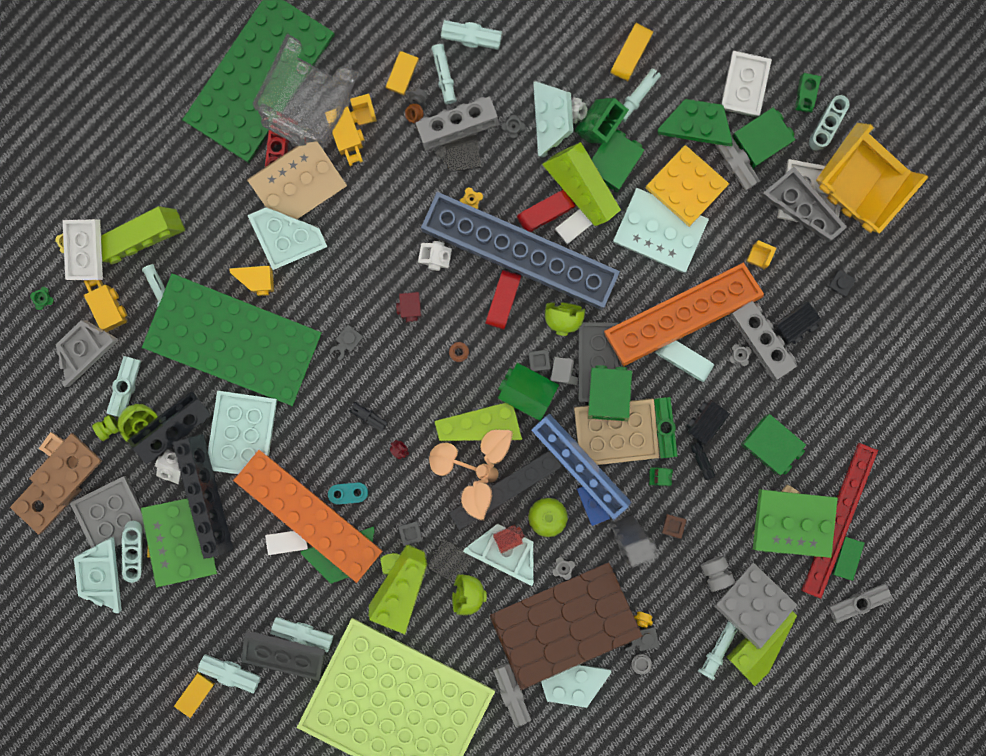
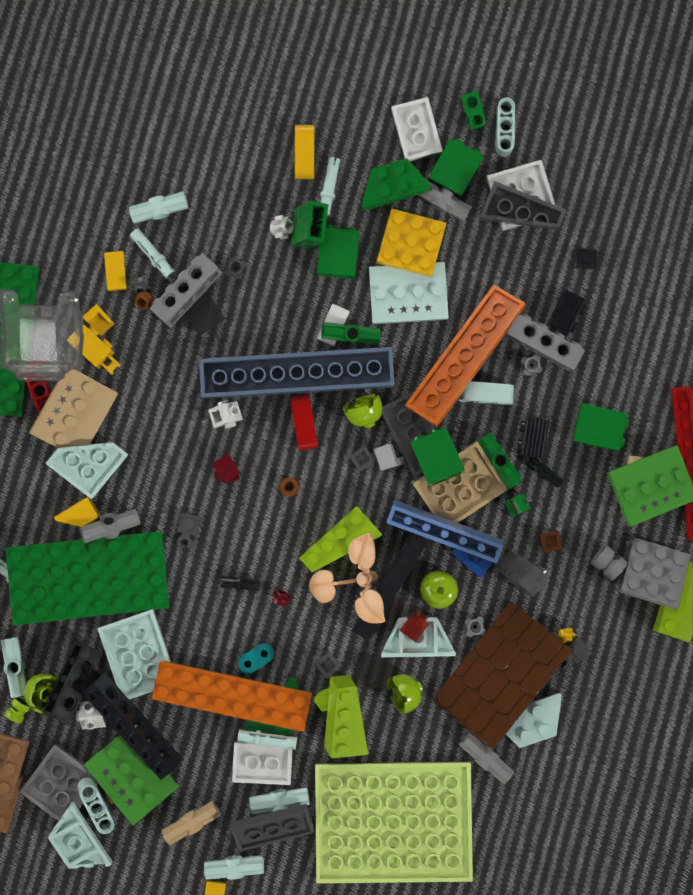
camera: 25 degrees left, 0 degrees up
white tile [265,531,309,555] -> none
yellow plate [460,188,483,209] -> none
green brick [498,363,559,421] -> none
red beam [516,190,576,232] -> none
light aqua wing [534,82,573,157] -> none
lime wedge [542,142,621,226] -> none
light grey plate [631,654,652,675] -> none
light aqua pin [698,620,738,680] -> none
yellow panel [746,240,776,269] -> none
yellow windscreen [816,123,928,234] -> none
none -> light grey piece [79,509,140,543]
none -> tan piece [162,800,221,845]
none -> white plate [232,742,292,785]
none -> light aqua pin [238,729,297,750]
none -> green piece [321,322,381,345]

